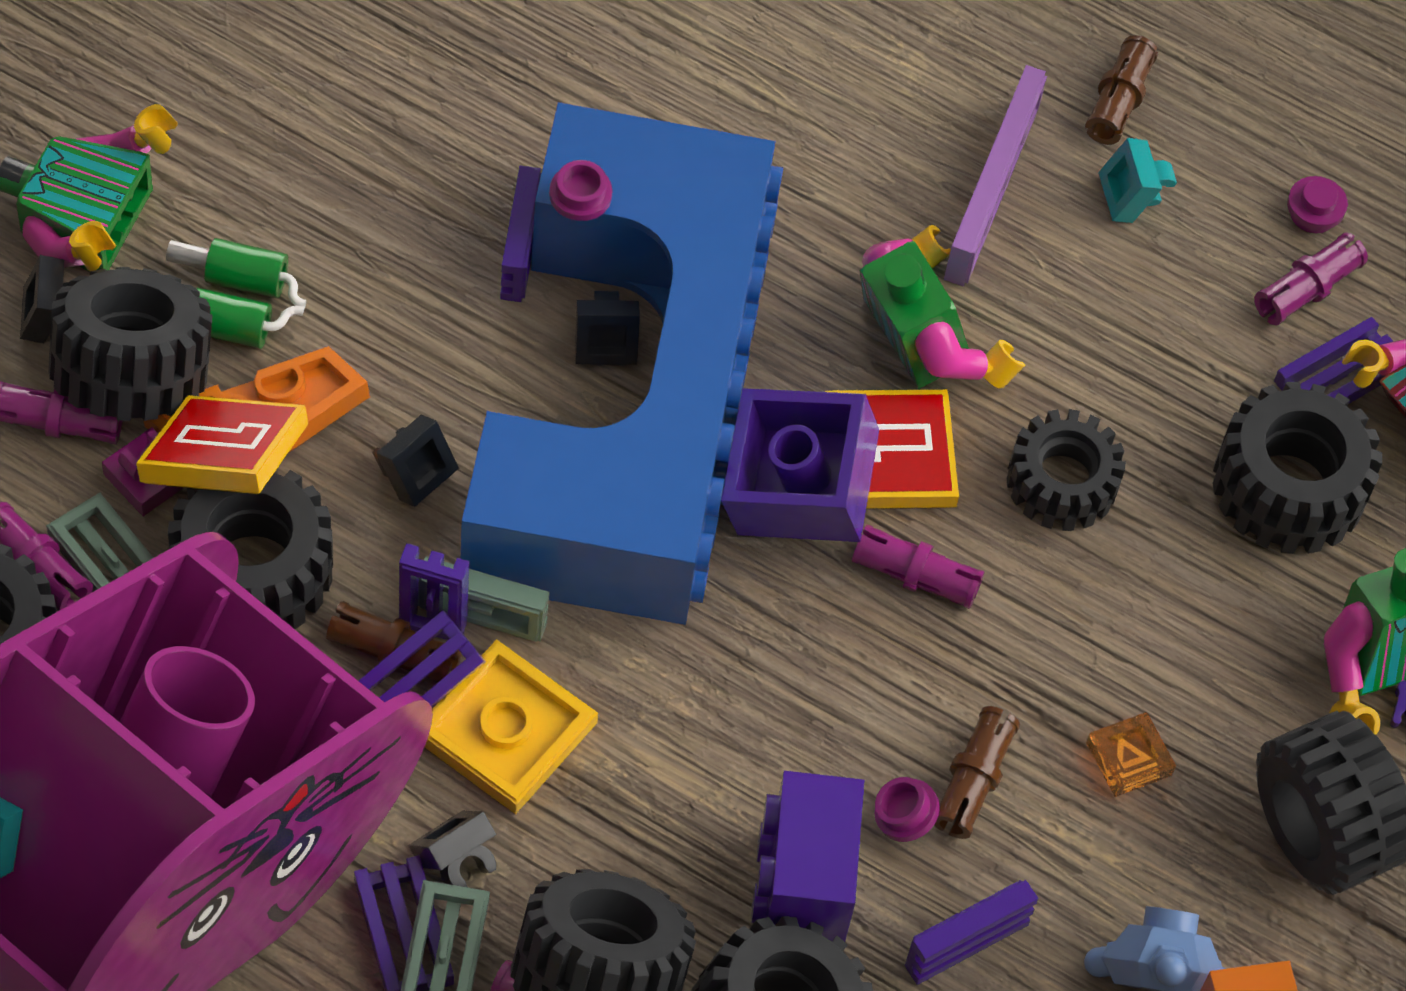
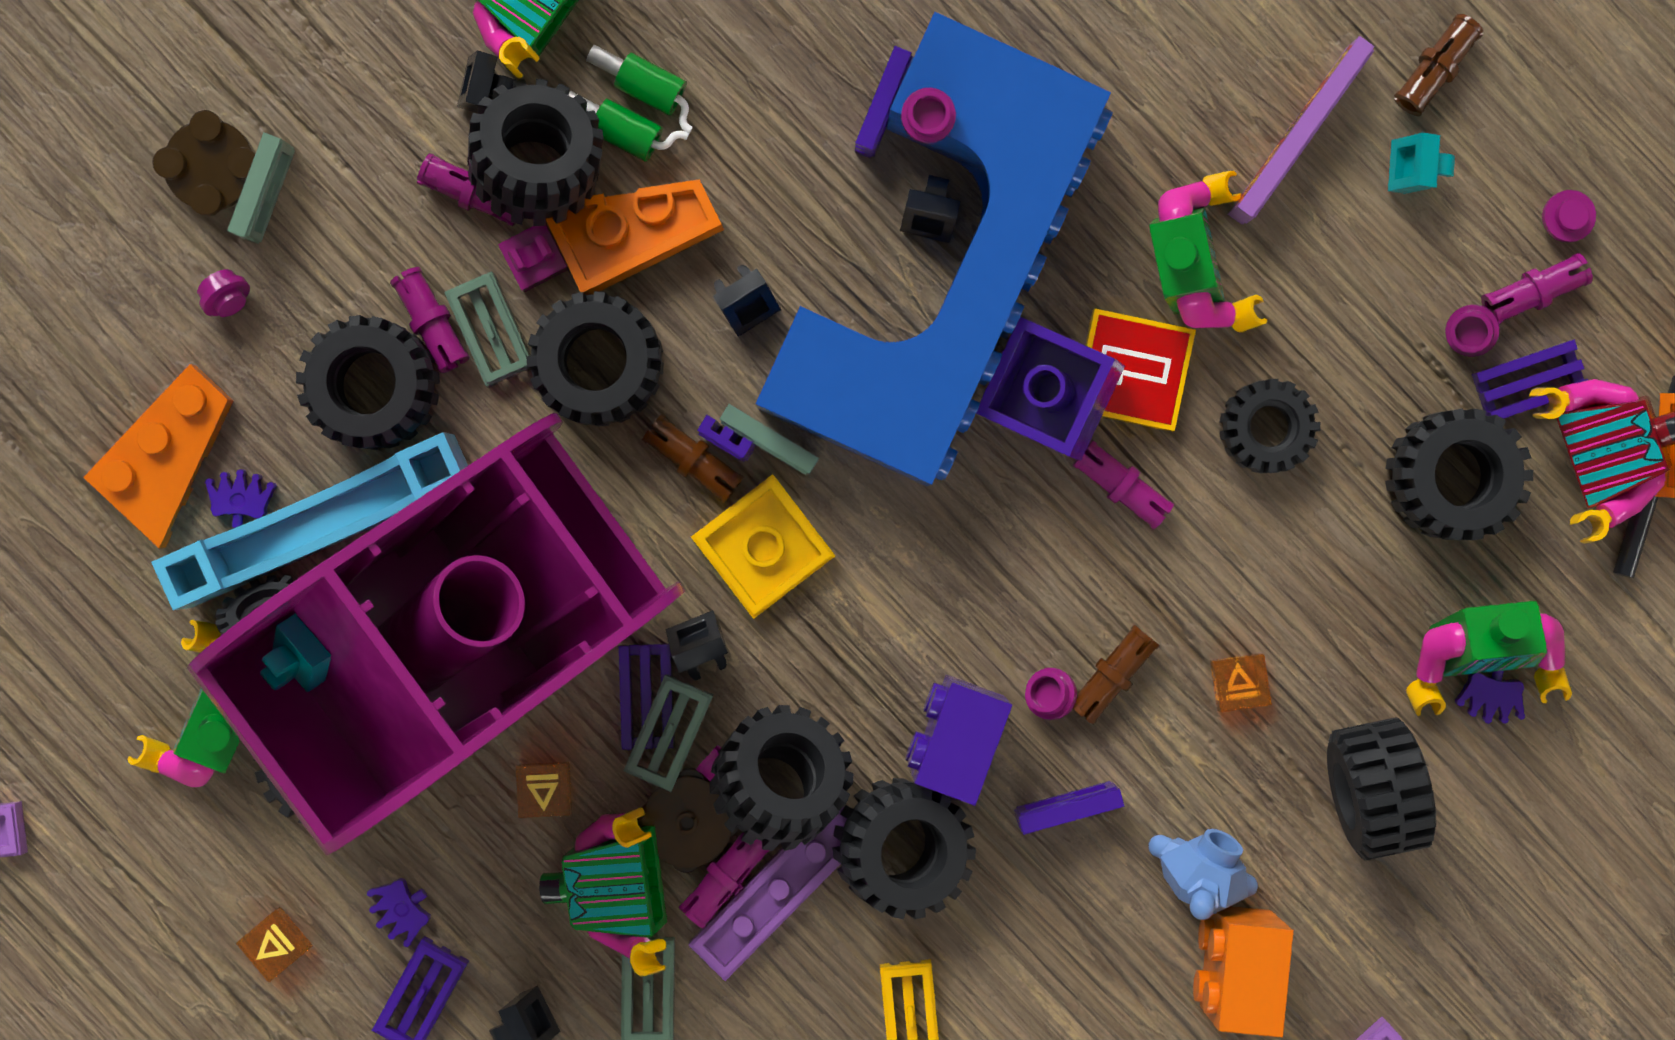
camera: 25 degrees right, 30 degrees up
tile [136,395,308,494] -> none
dark purple tile [359,611,486,707] -> none
none -> magenta plate [1445,304,1500,357]

